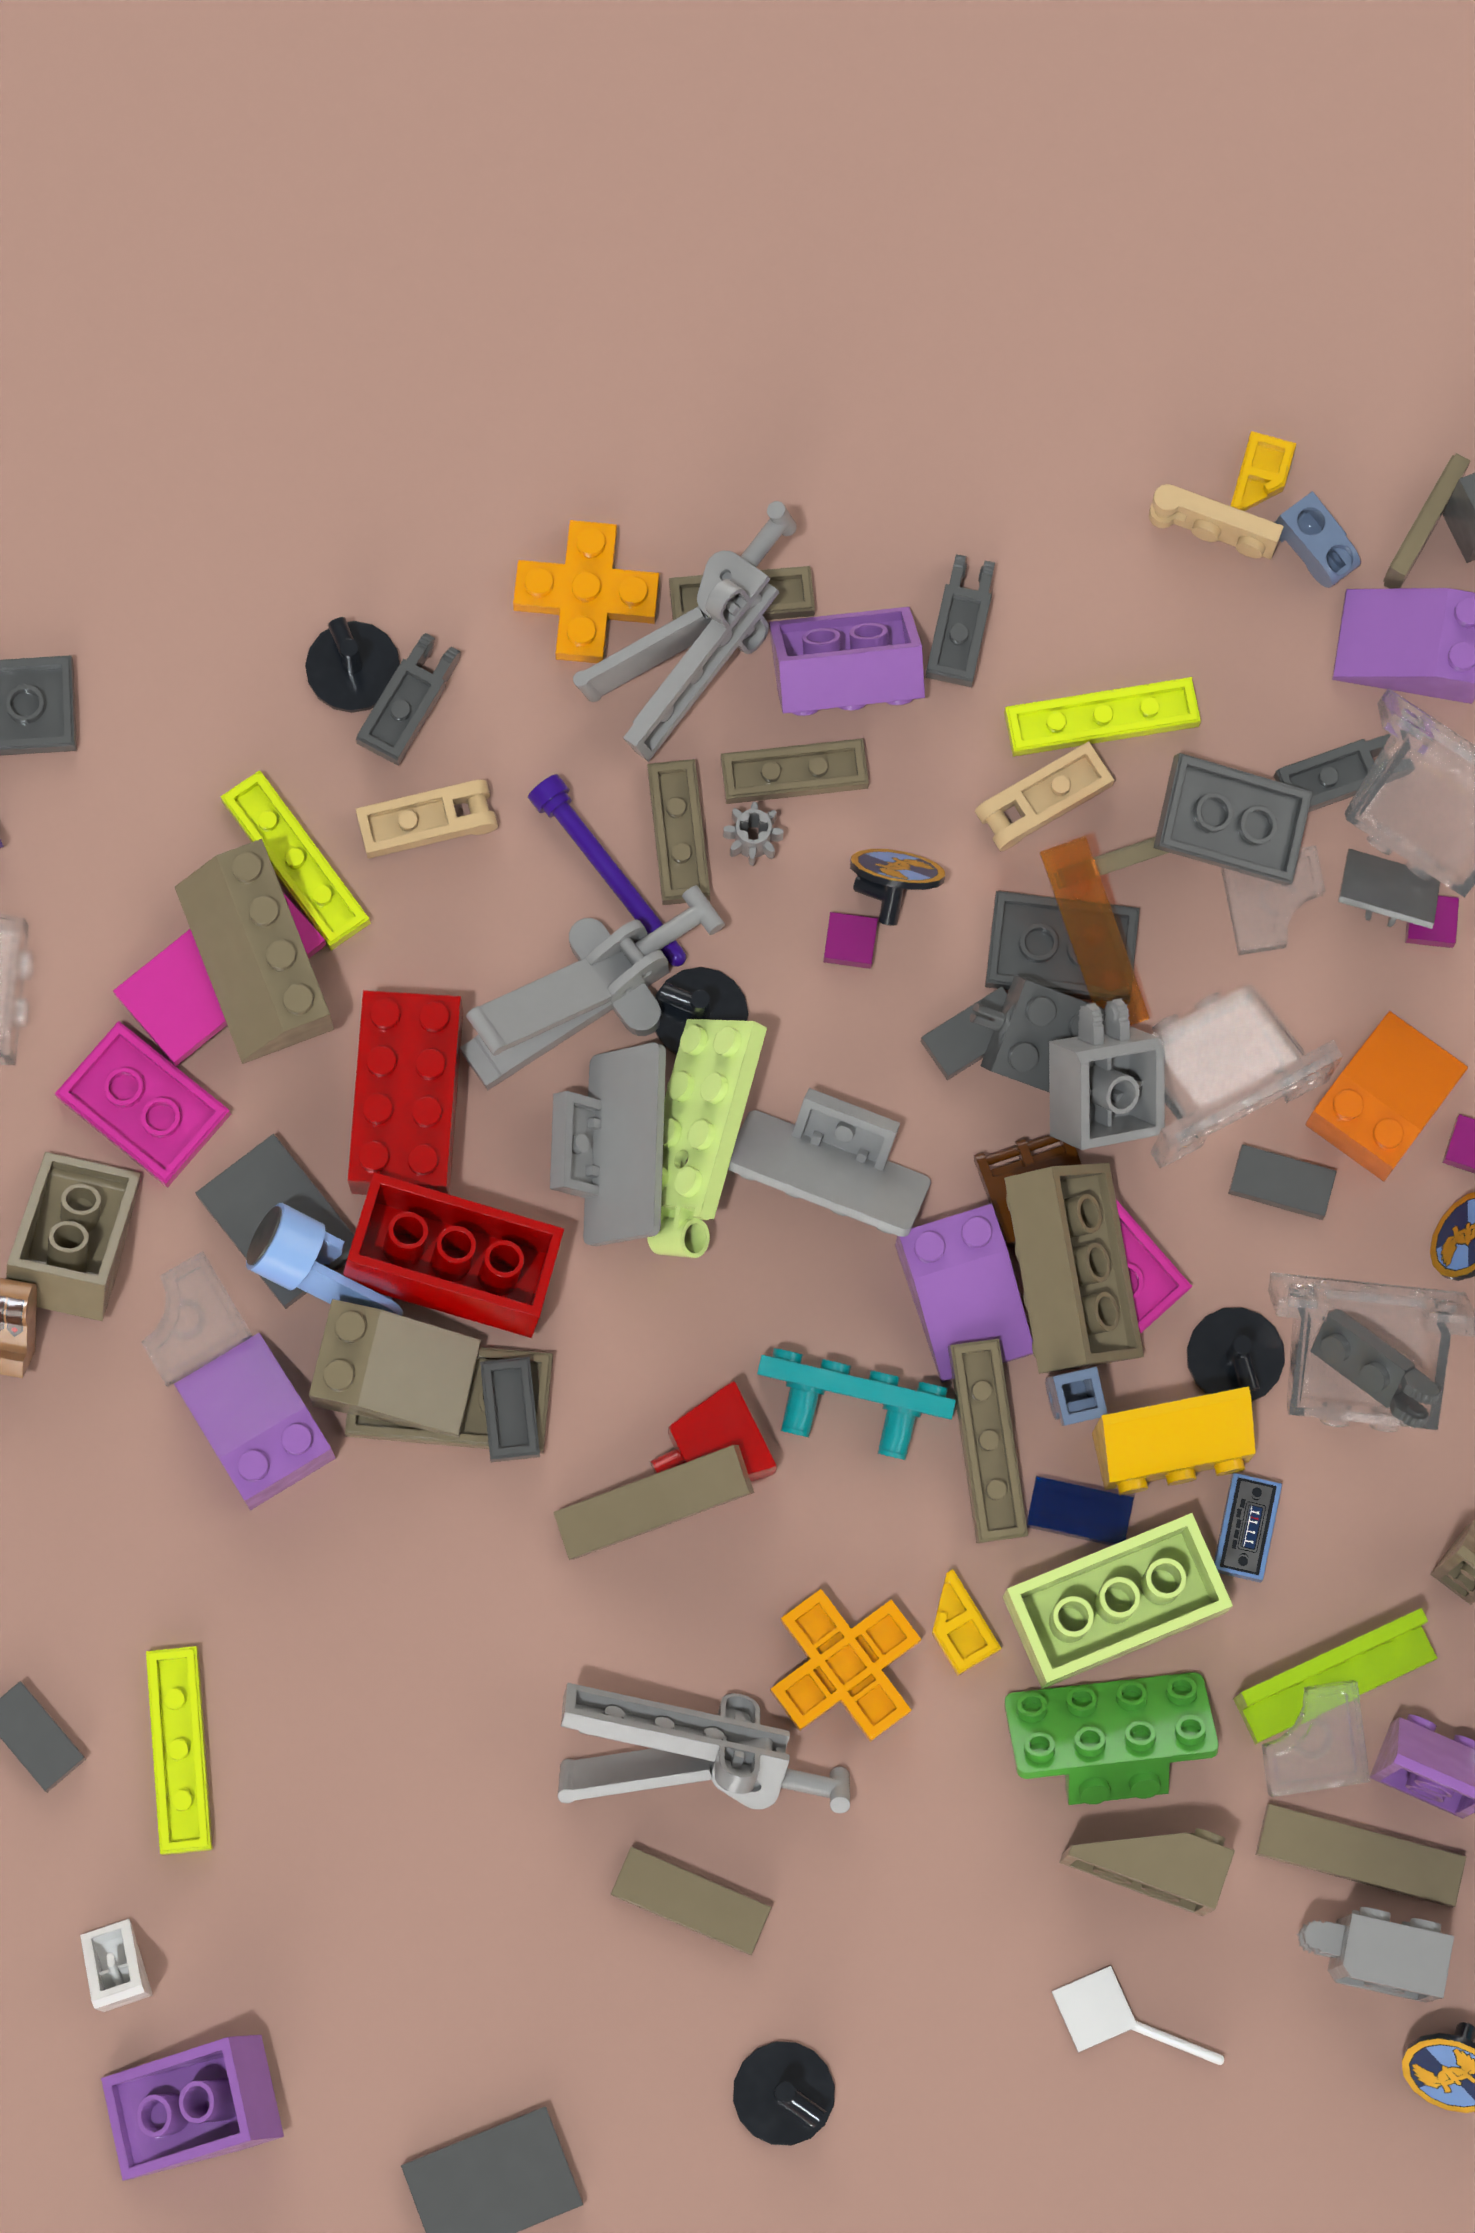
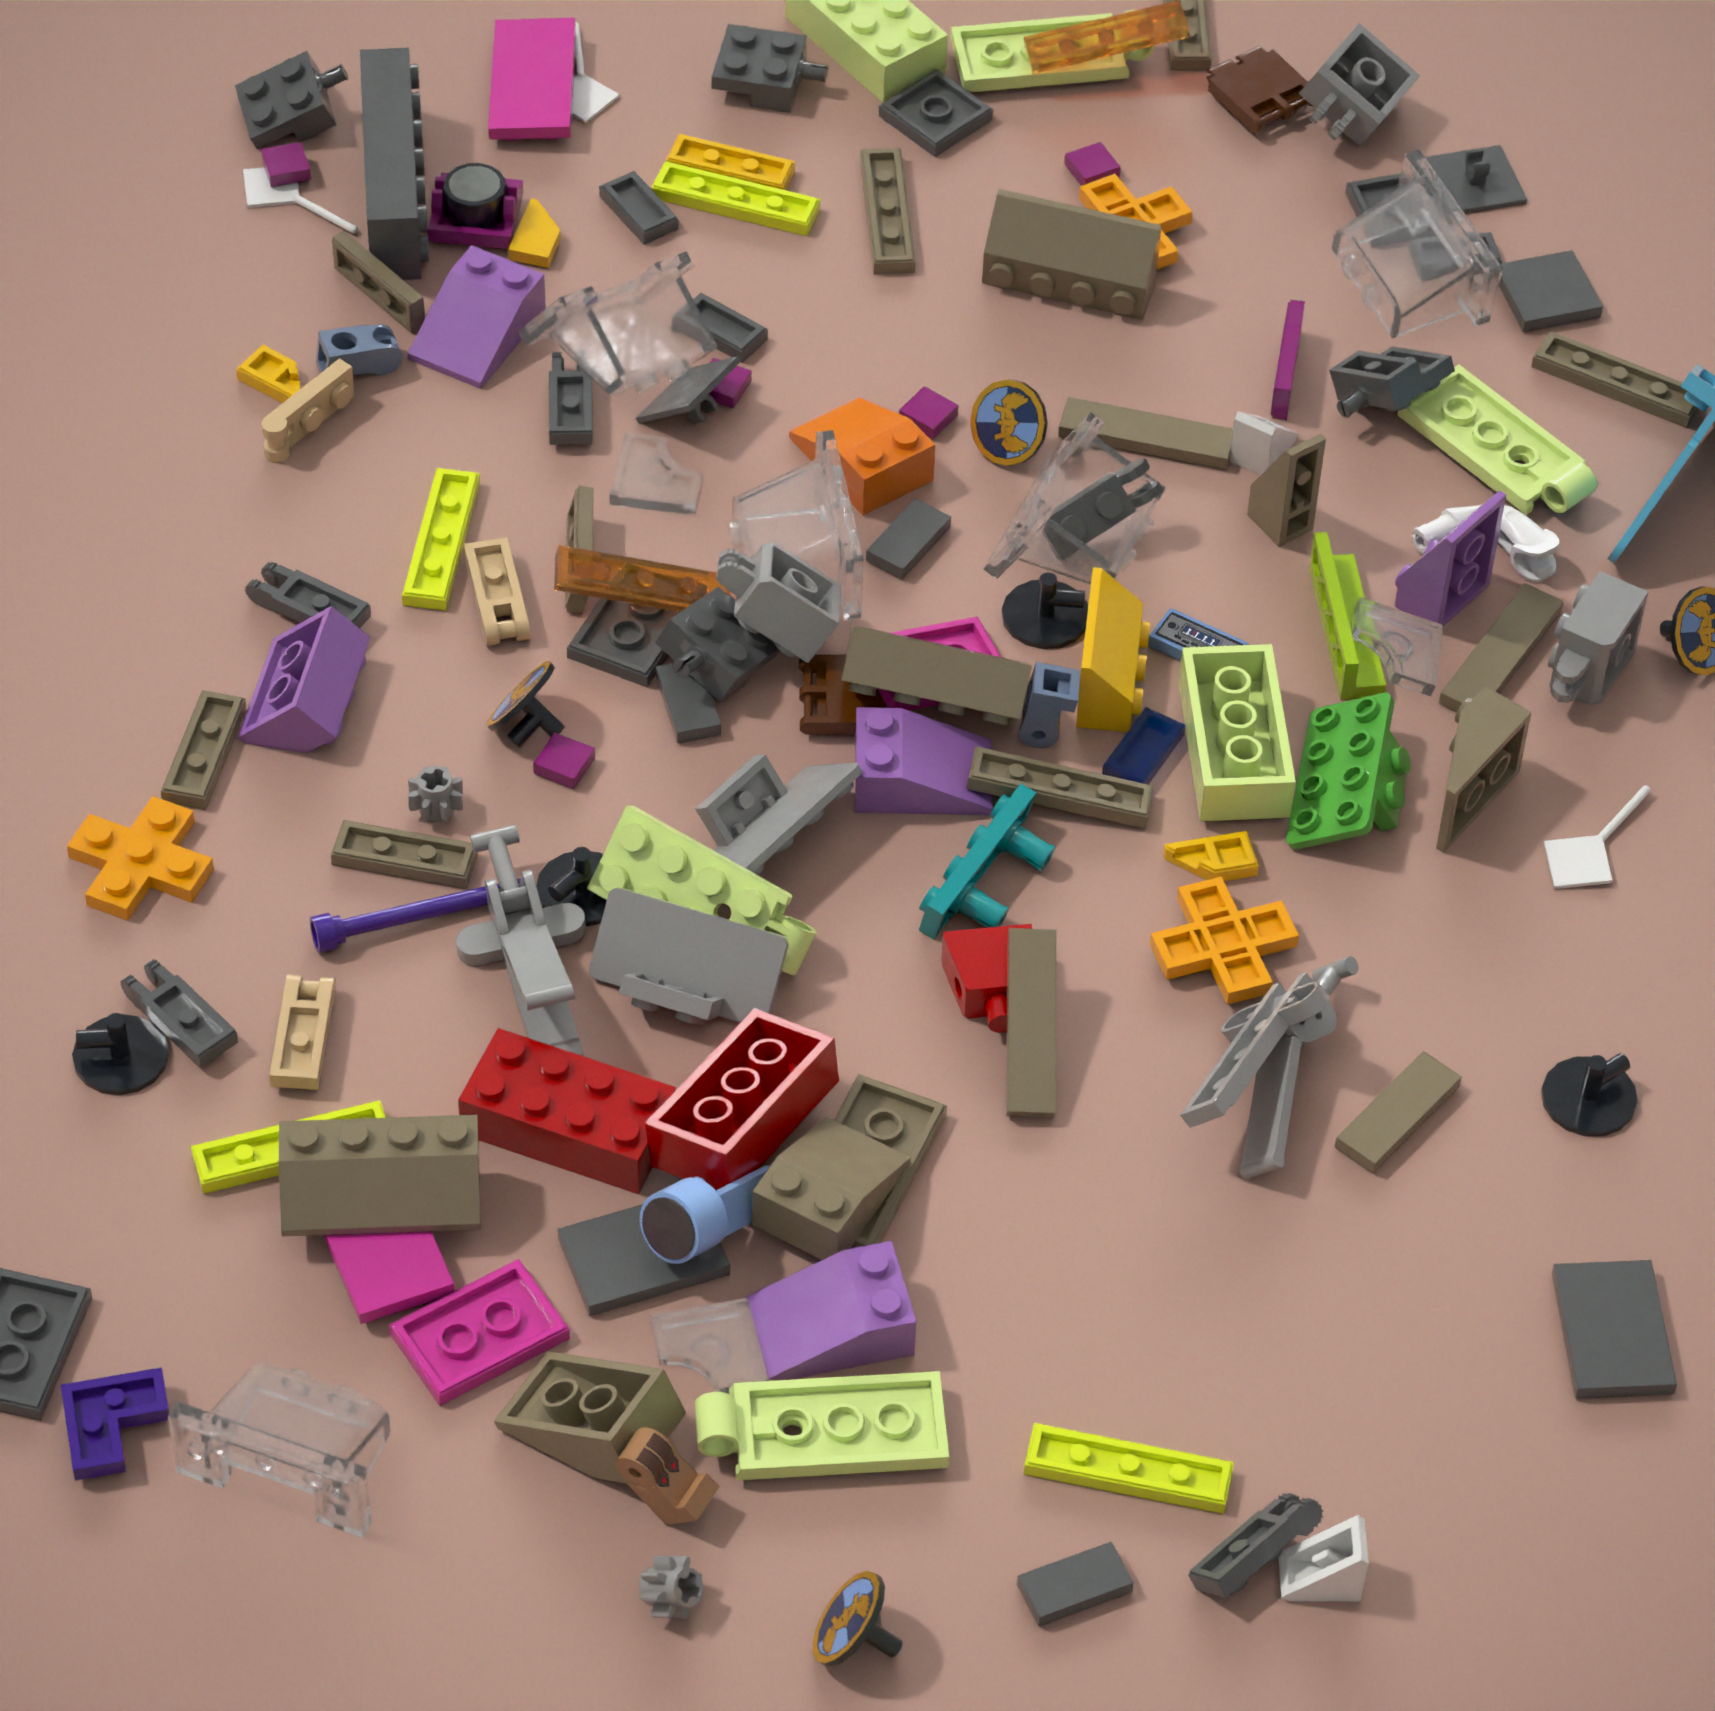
camera: 70 degrees left, 25 degrees down
medium lavender slope [101,2035,284,2181] -> none
dark grey tile [480,1356,540,1463] -> none
light grey piece [573,501,797,762] -> none
dark tan tile [721,738,869,804] -> none
dark grey tile [1153,753,1312,886] -> none
none -> yellowish green hinge [695,1371,949,1481]
none -> dark grey hinge [1188,1493,1323,1598]

